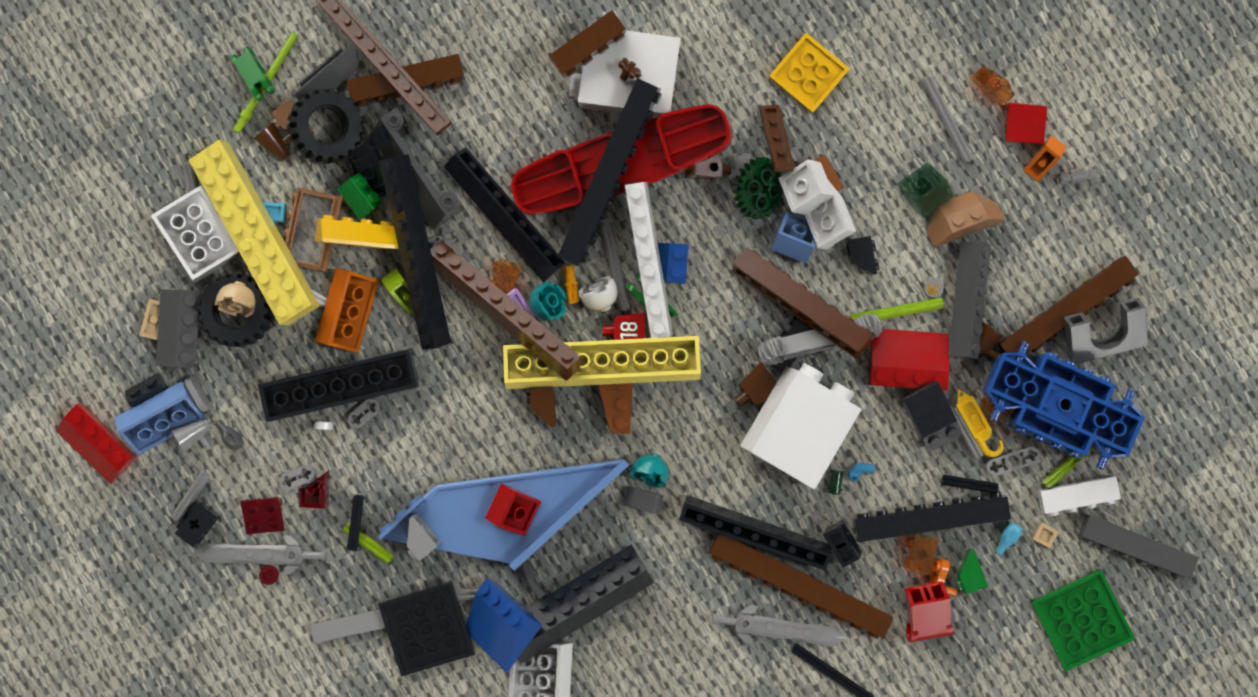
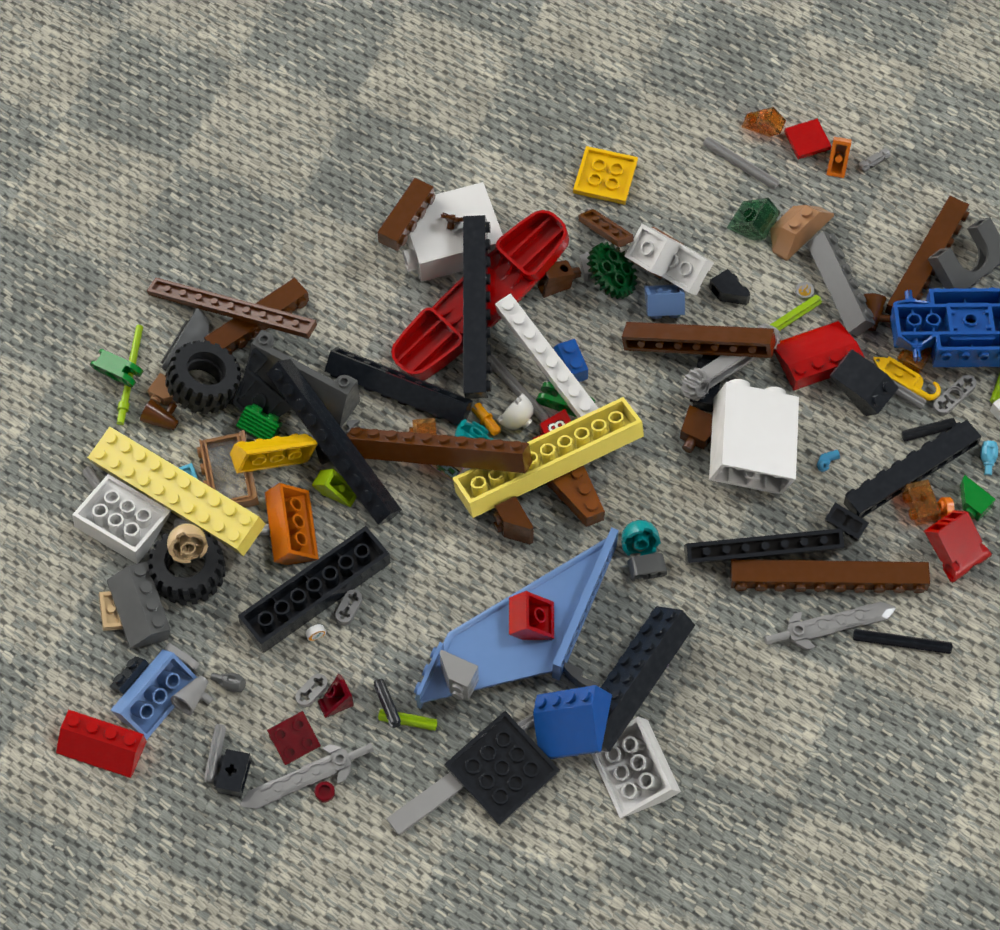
camera: 25 degrees left, 25 degrees down
dark green pin [827,470,844,495] -> none

